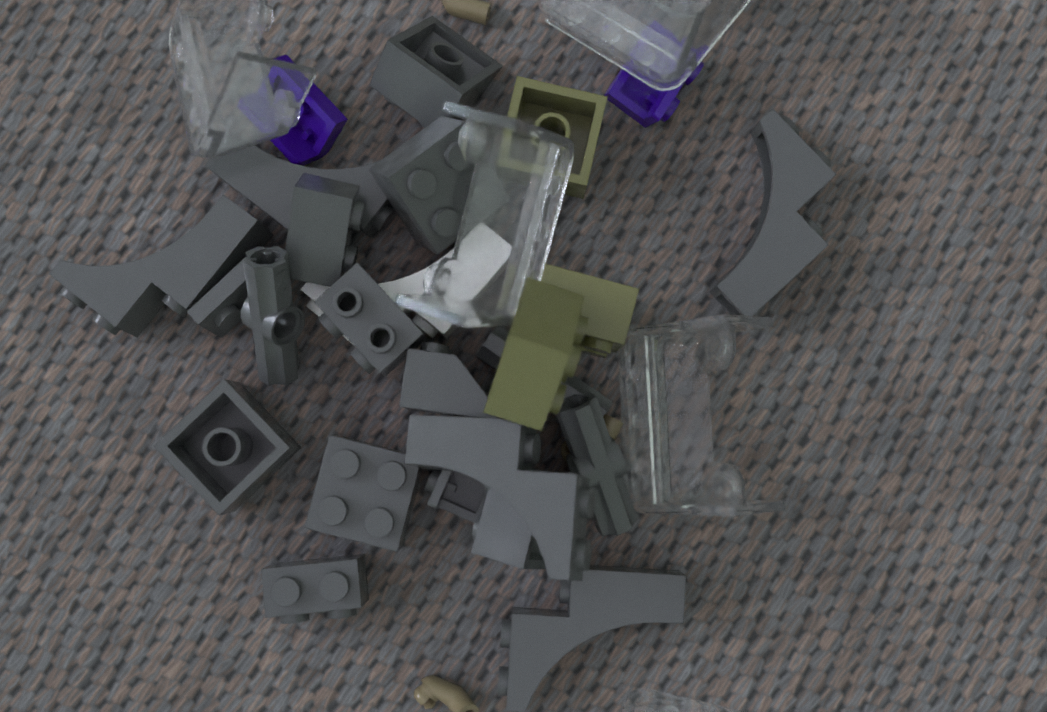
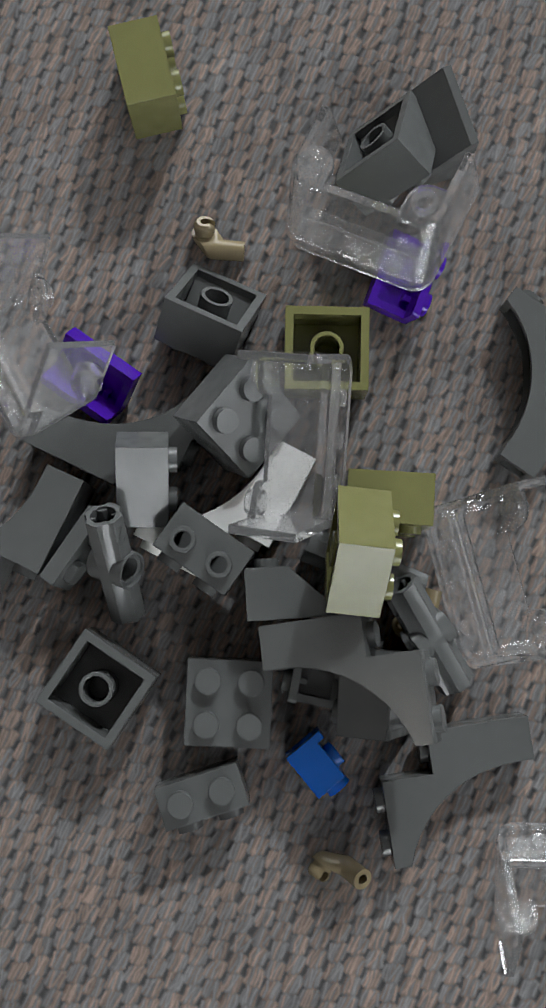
camera: 10 degrees left, 0 degrees up
none -> blue brick [285,726,349,799]

